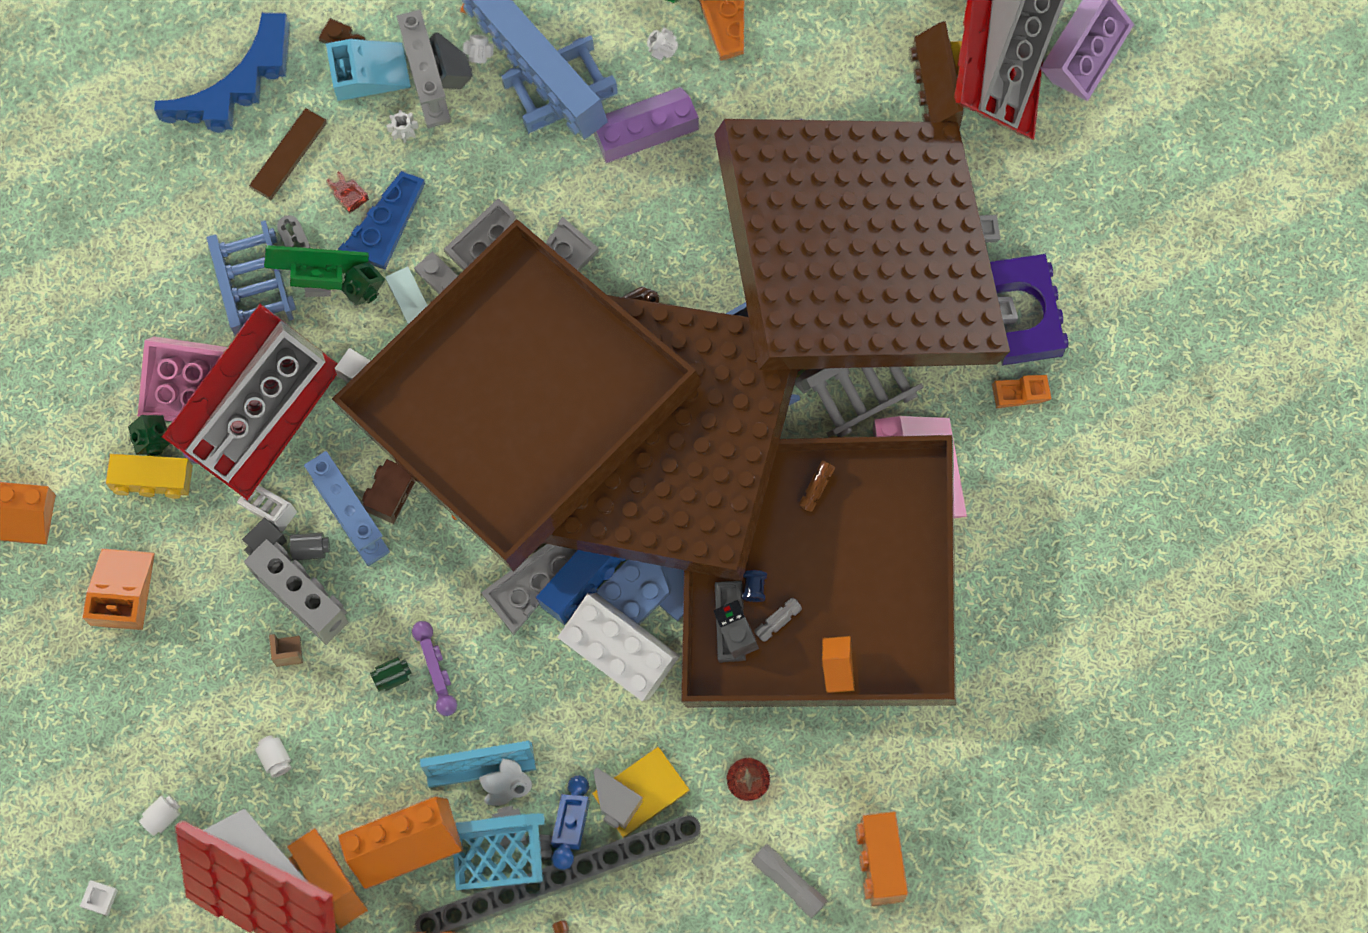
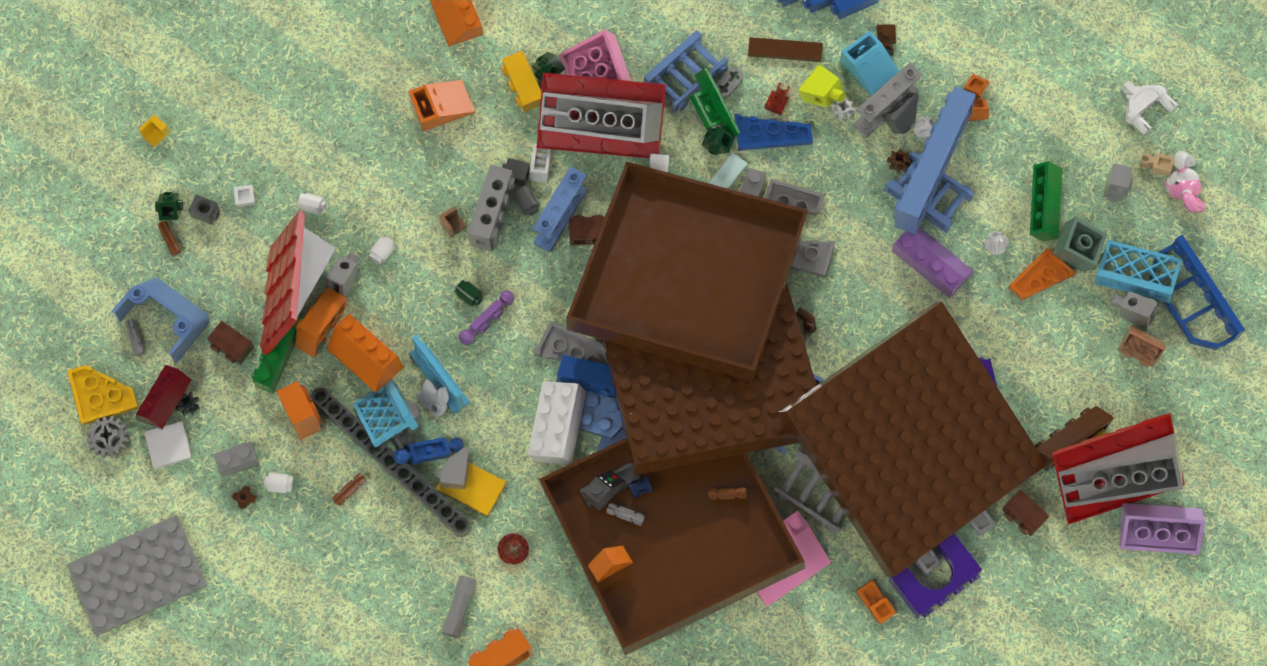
camera: 60 degrees right, 0 degrees up
none -> light grey torso [326,253,359,297]
none -> neon yellow torso [798,65,846,108]
none -> reddish brown gear [887,149,911,174]
none -> copper brick [1002,490,1049,536]

